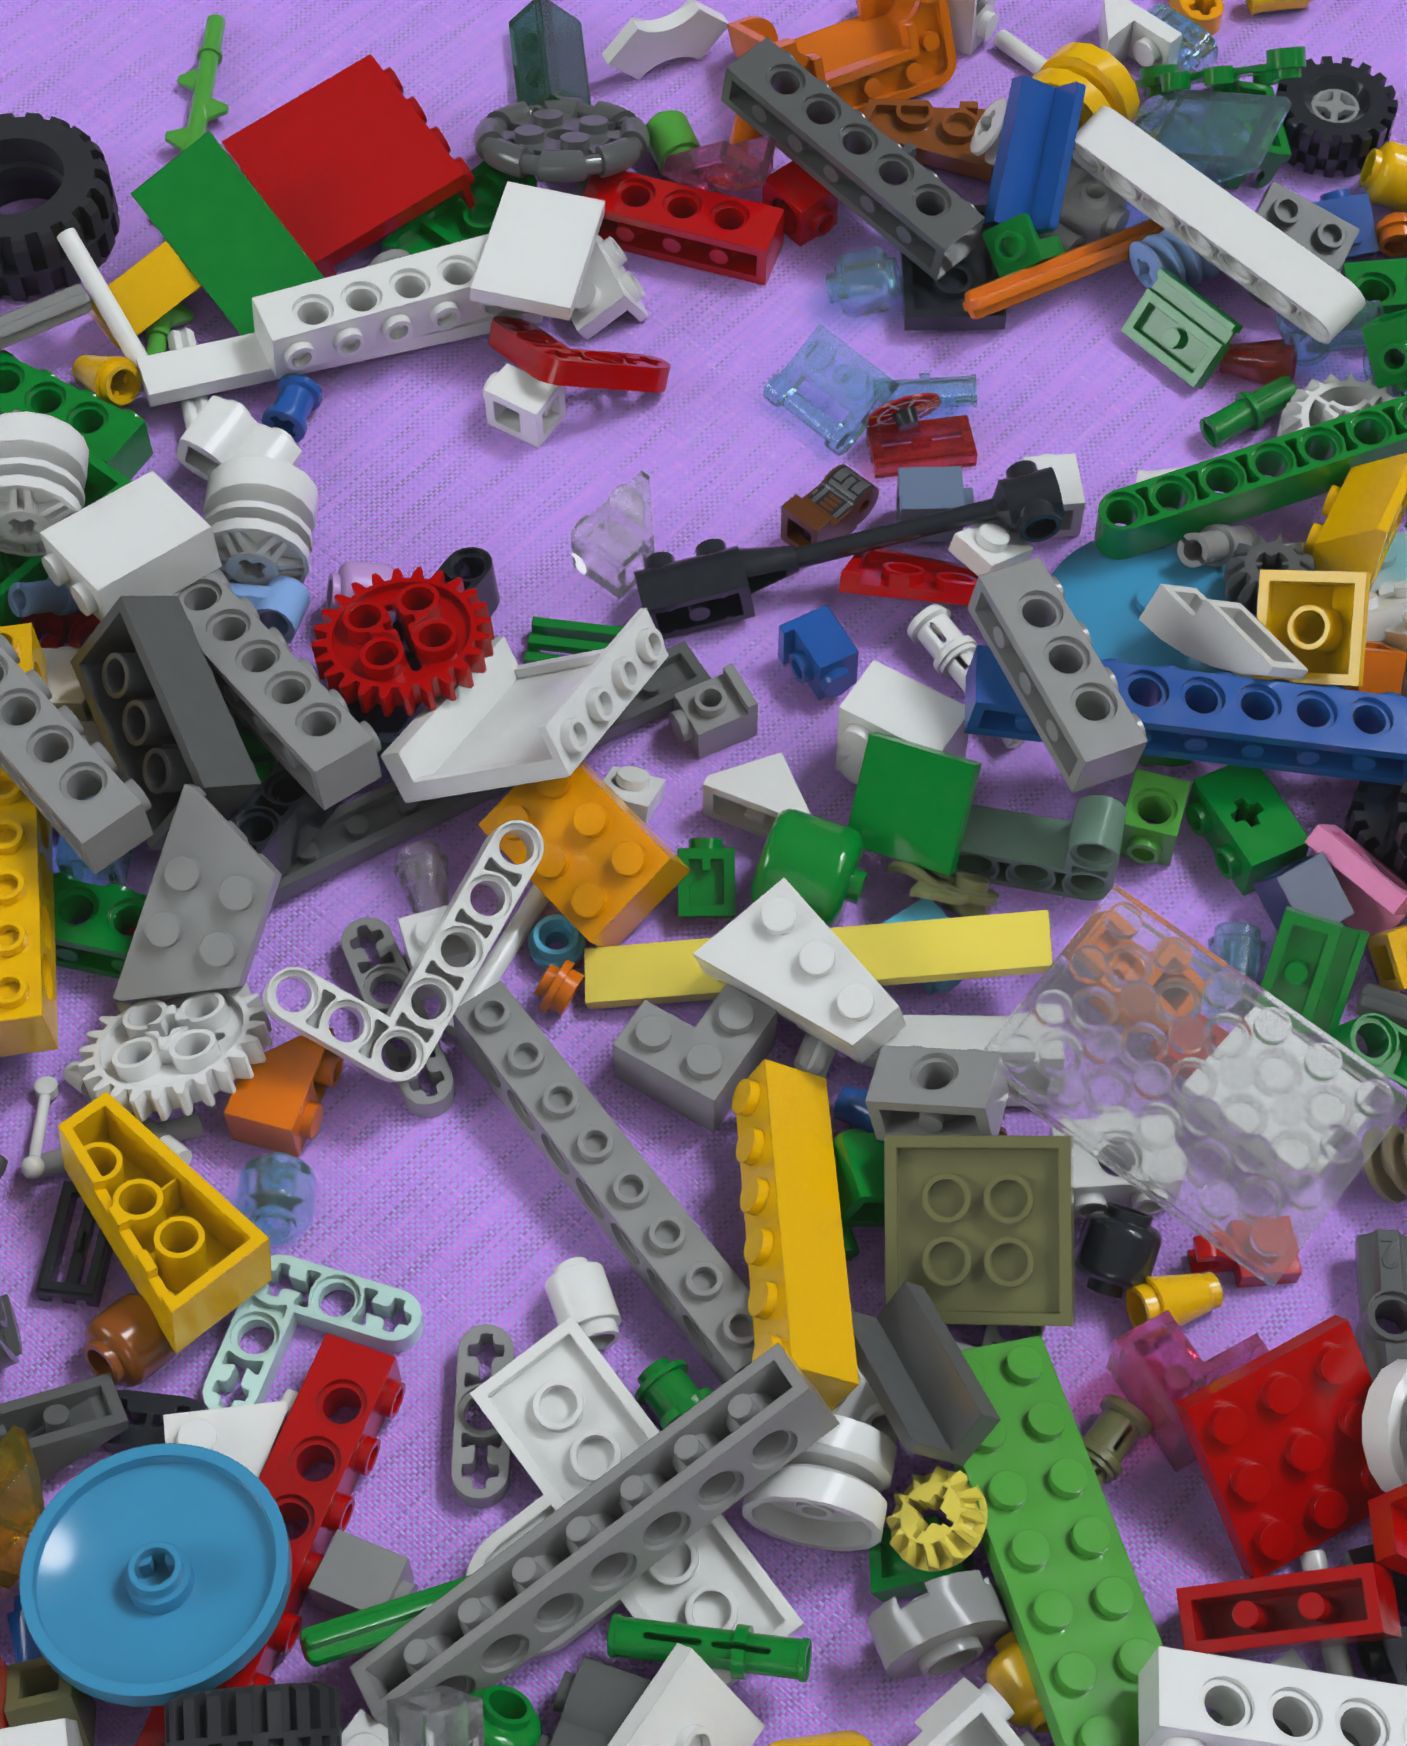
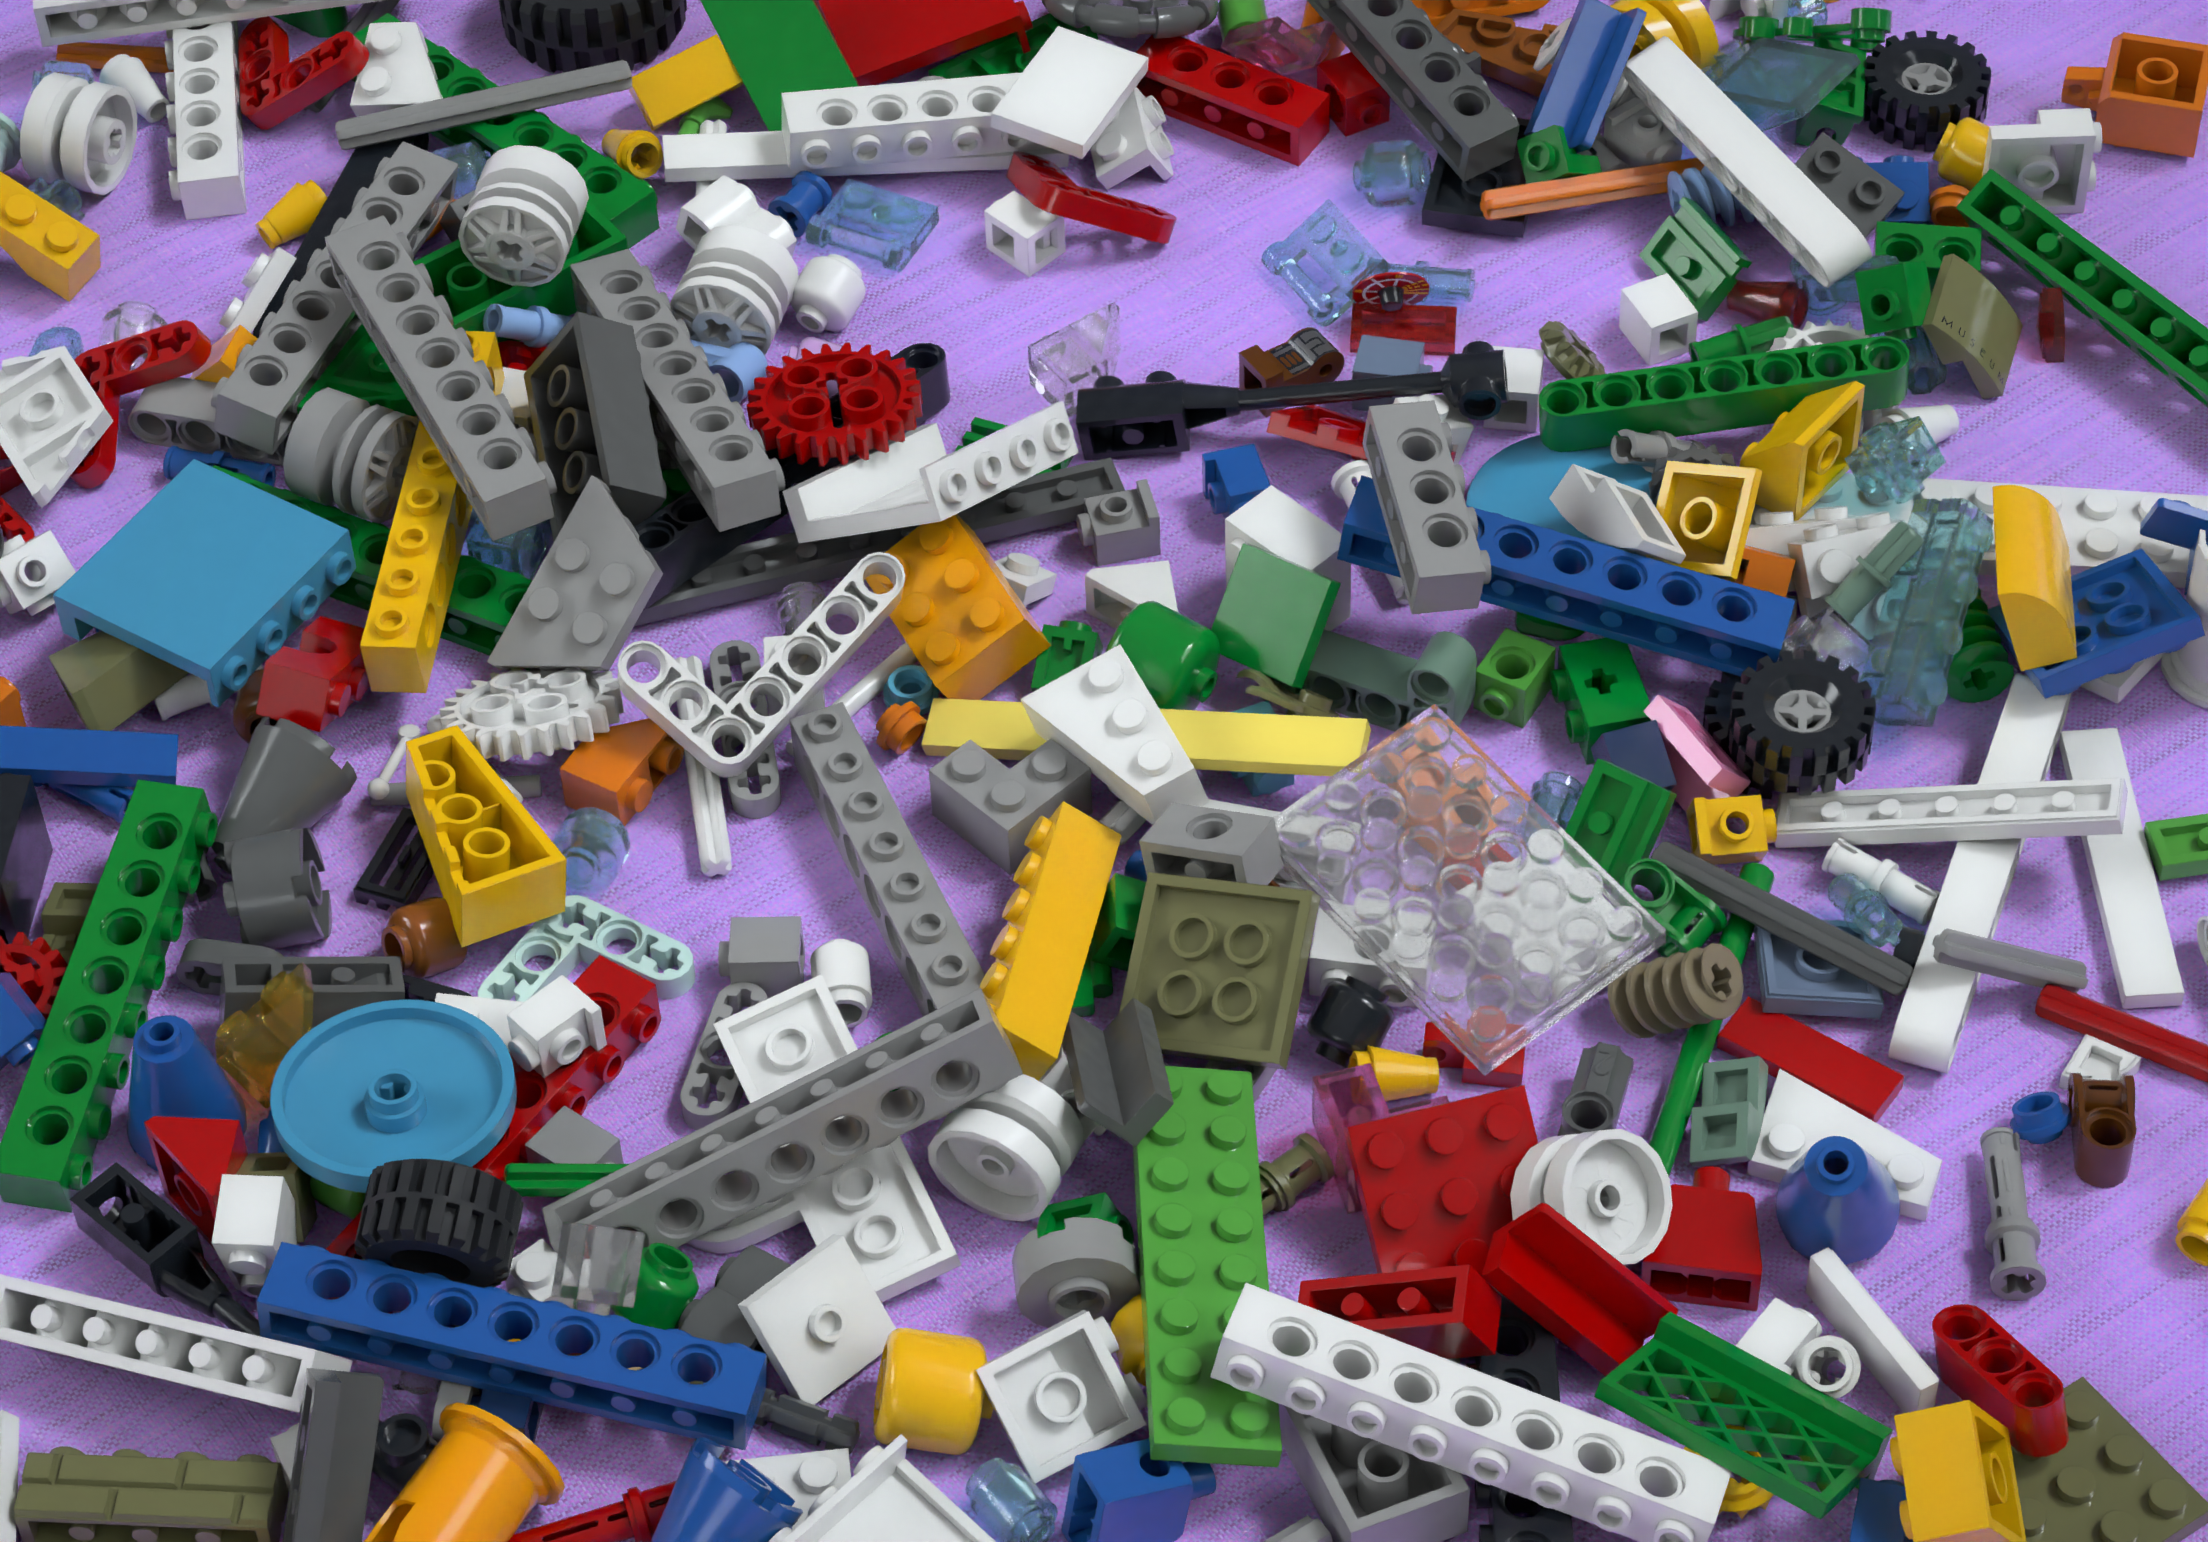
camera: 15 degrees right, 10 degrees down
white brick [40,470,222,621] -> none
white bar [56,228,148,370] -> none
green pin [607,1614,812,1682] -> none
light yellow gear [885,1465,988,1571] -> none
none -> white brick [507,975,607,1078]
none -> white axle [675,655,732,877]
none -> light grey brick [718,916,805,998]
none -> white head [790,254,866,333]
none -> clear light blue plate [805,178,939,272]
none -> olive gear [1539,321,1605,379]
none -> white brick [1619,273,1698,366]

